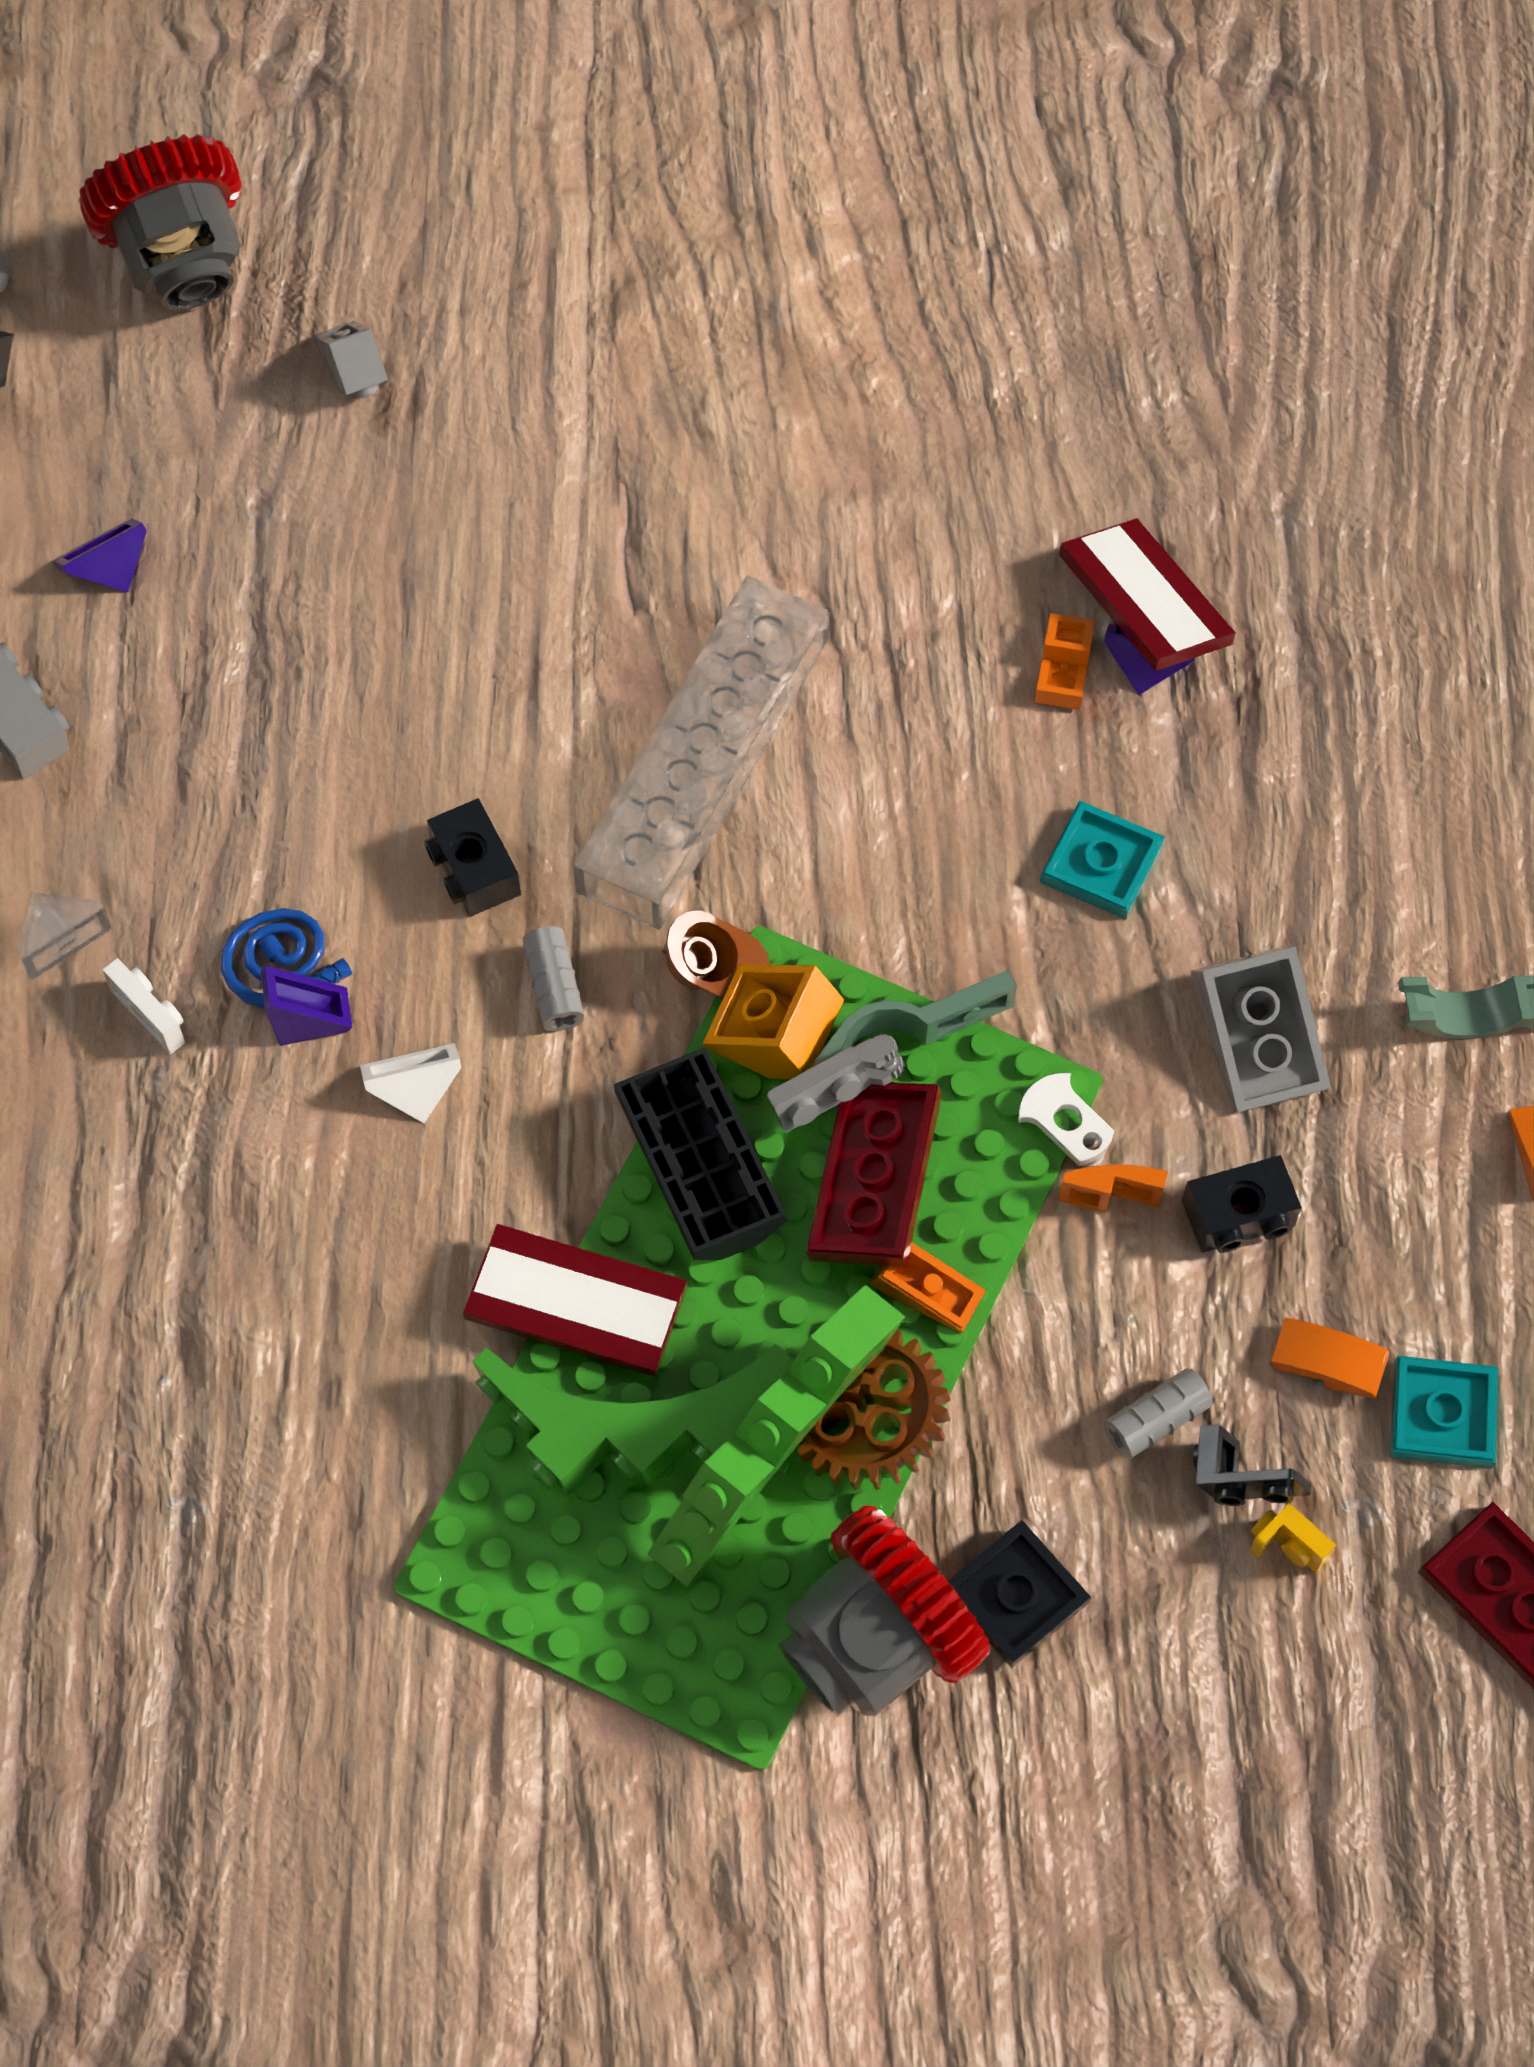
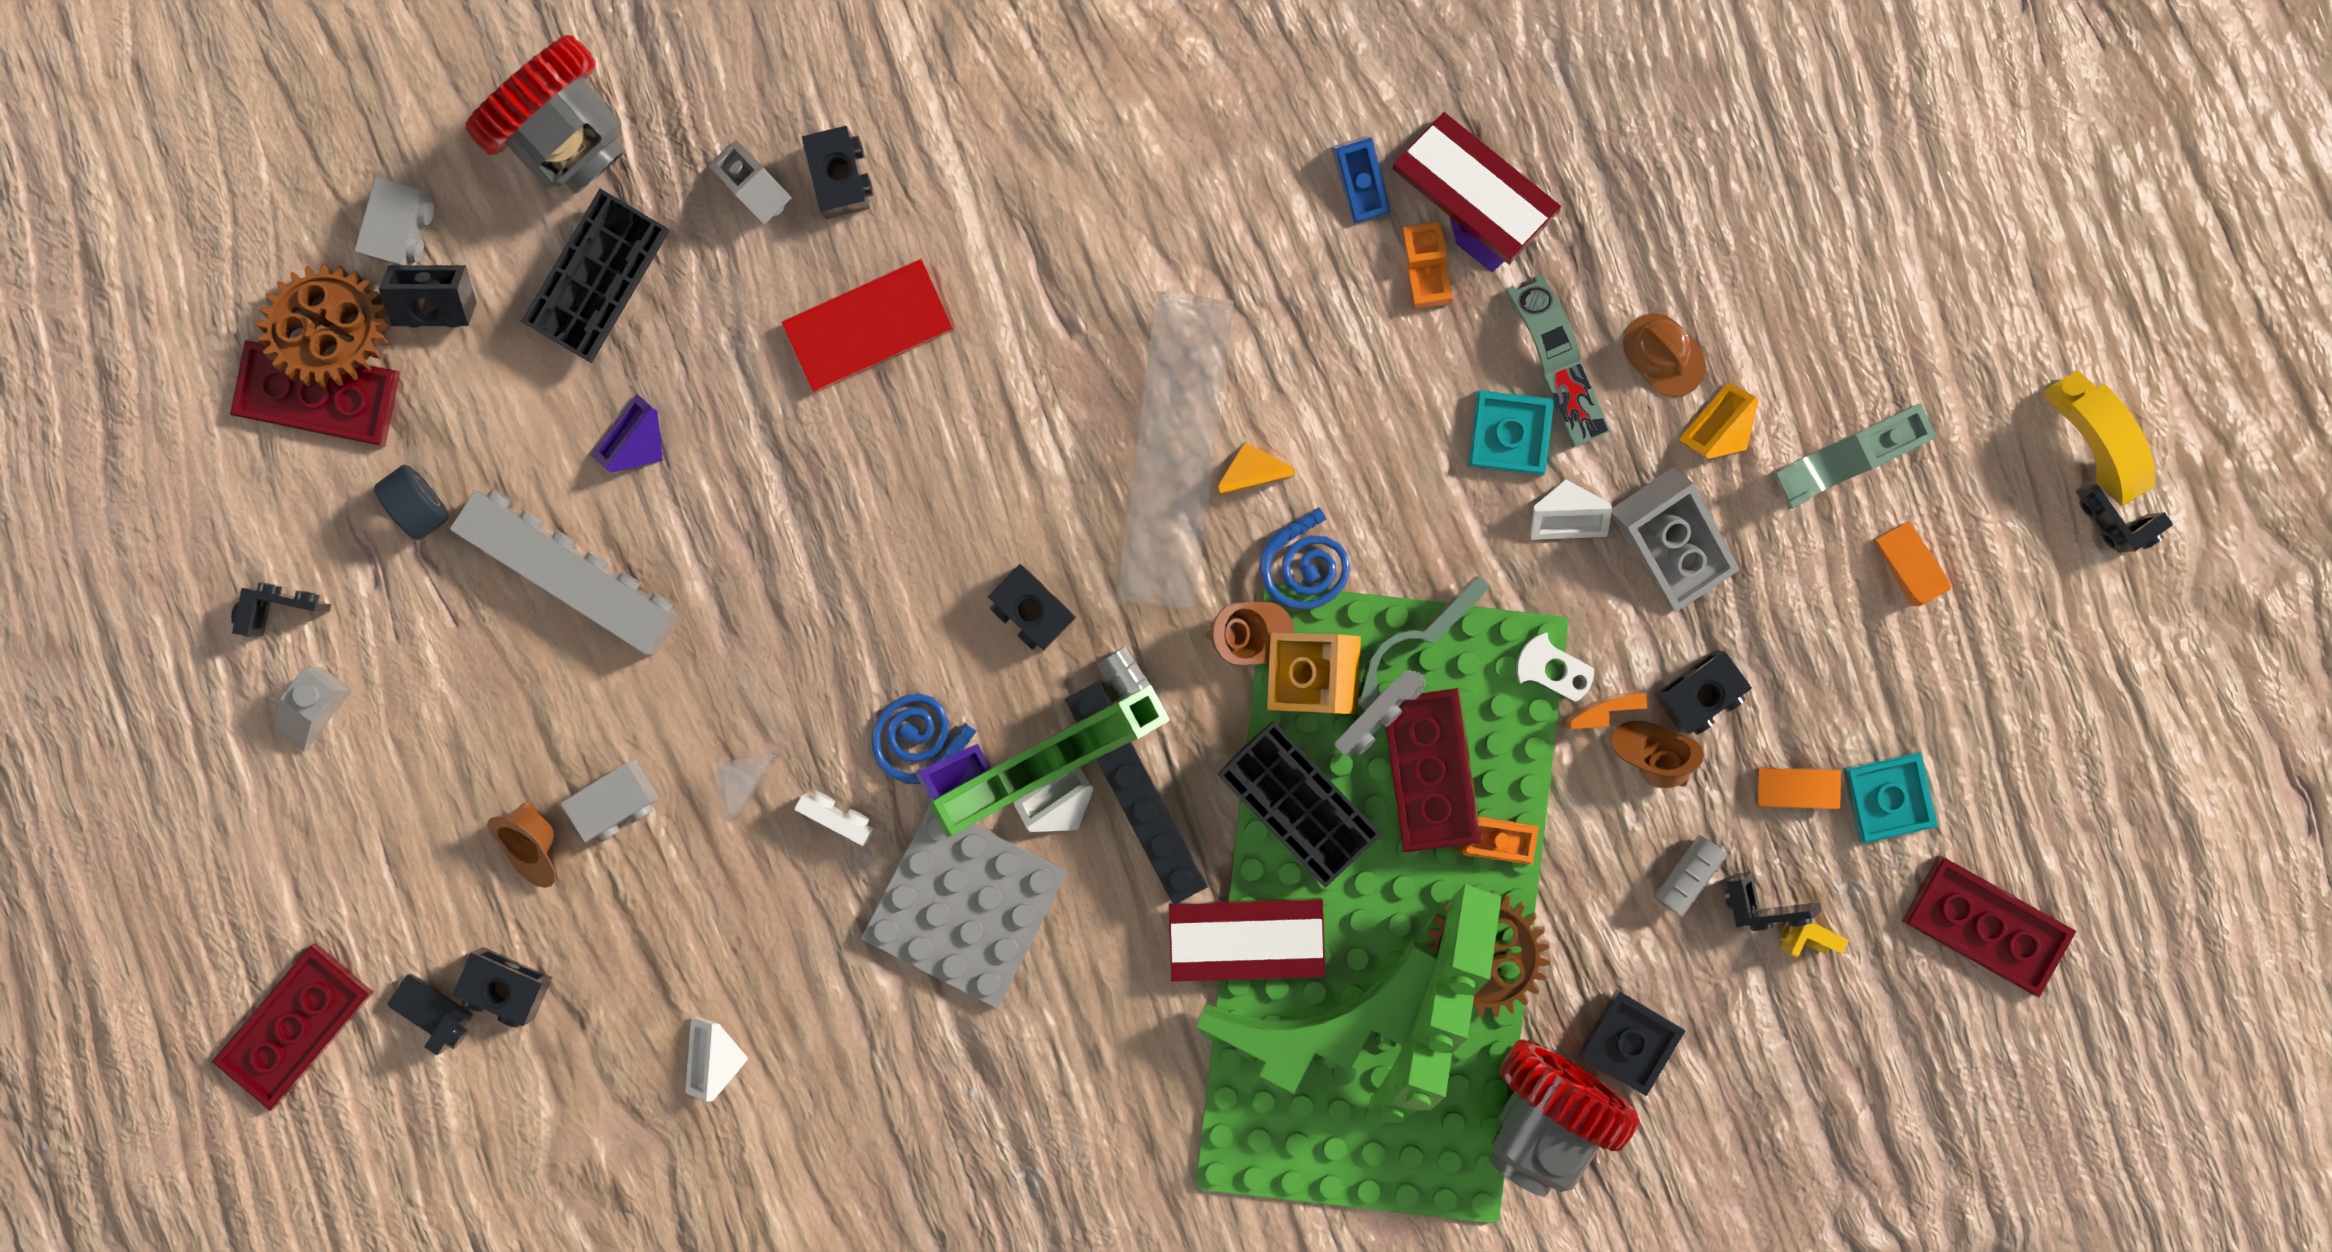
camera: 20 degrees left, 25 degrees up
none -> black piece [521,188,670,363]
none -> red tile [781,259,954,393]
none -> black brick [801,125,874,219]
none -> light grey plate [861,806,1068,1009]
none -> bright green arch [928,685,1170,838]
none -> black brick [1065,680,1208,905]
none -> light orange slope [1217,442,1295,495]
none -> blue piece [1259,507,1351,610]
none -> blue slope [1331,136,1391,224]
none -> piece [1505,273,1610,448]
none -> white slope [1530,480,1612,540]
none -> dark orange piece [1611,721,1704,789]
none -> dark orange piece [1623,313,1706,397]
none -> light orange slope [1678,382,1759,459]

